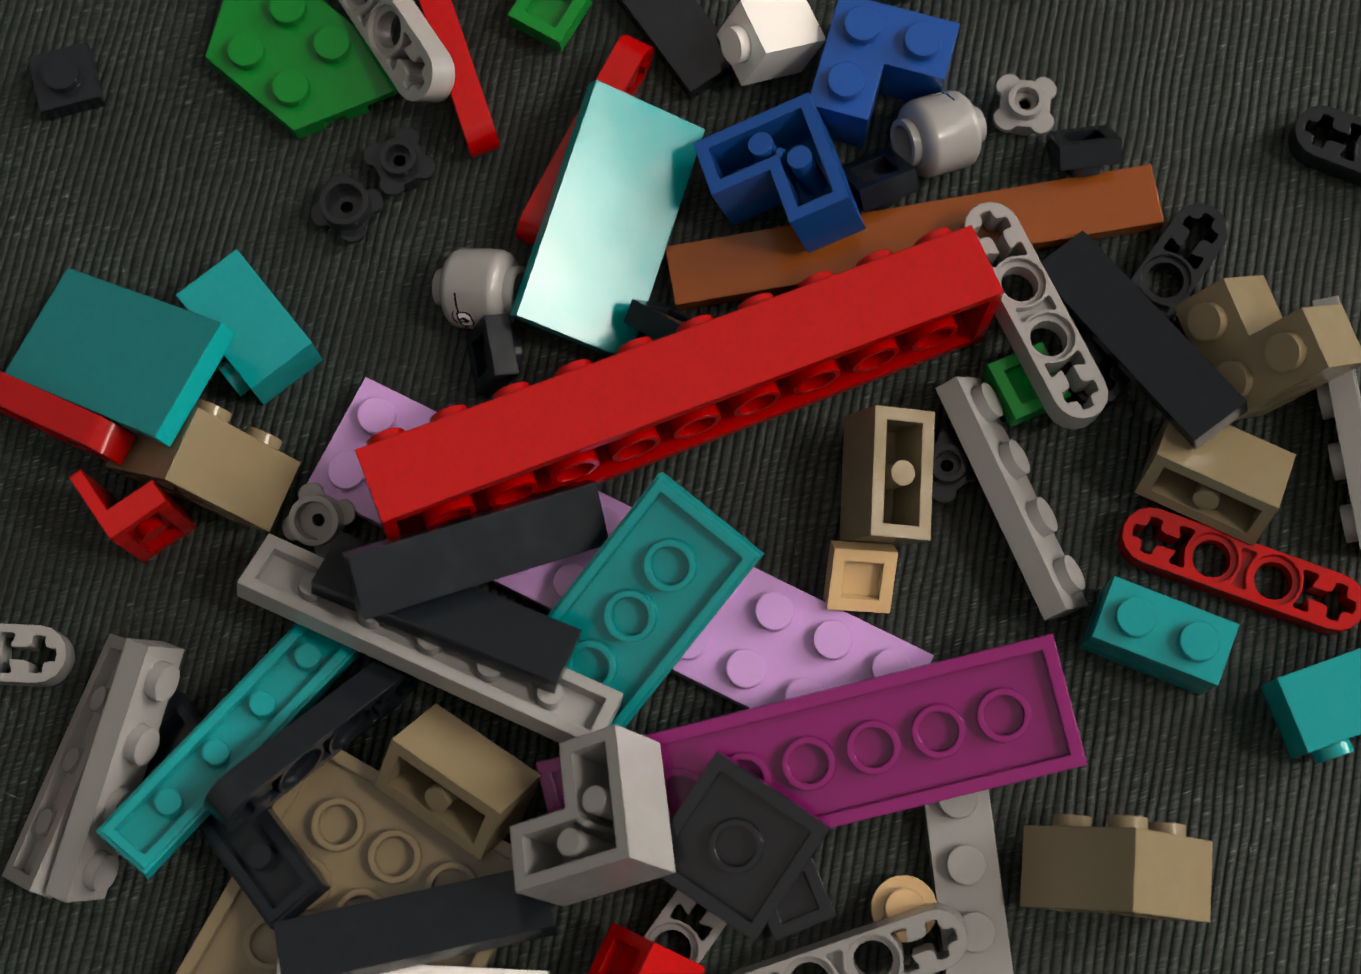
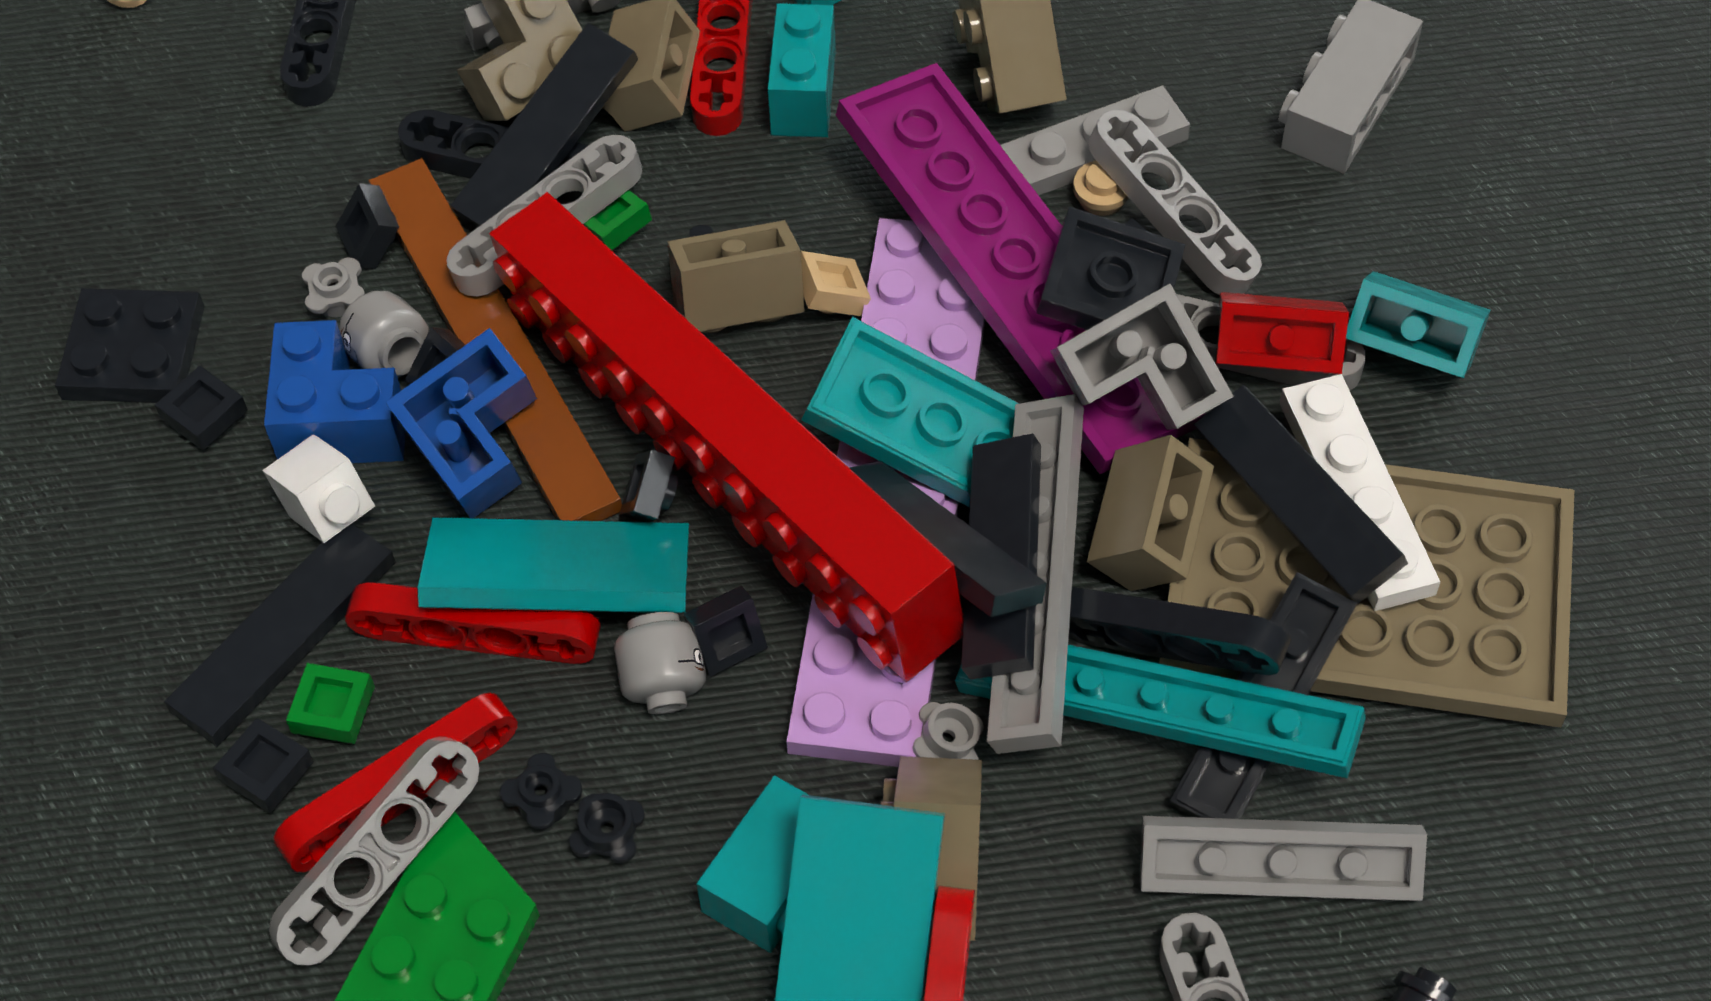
camera: 110 degrees left, 20 degrees down
light grey plate [45,638,185,903] -> none
red panel [69,469,197,563] -> none
light grey plate [935,376,1088,620] -> none

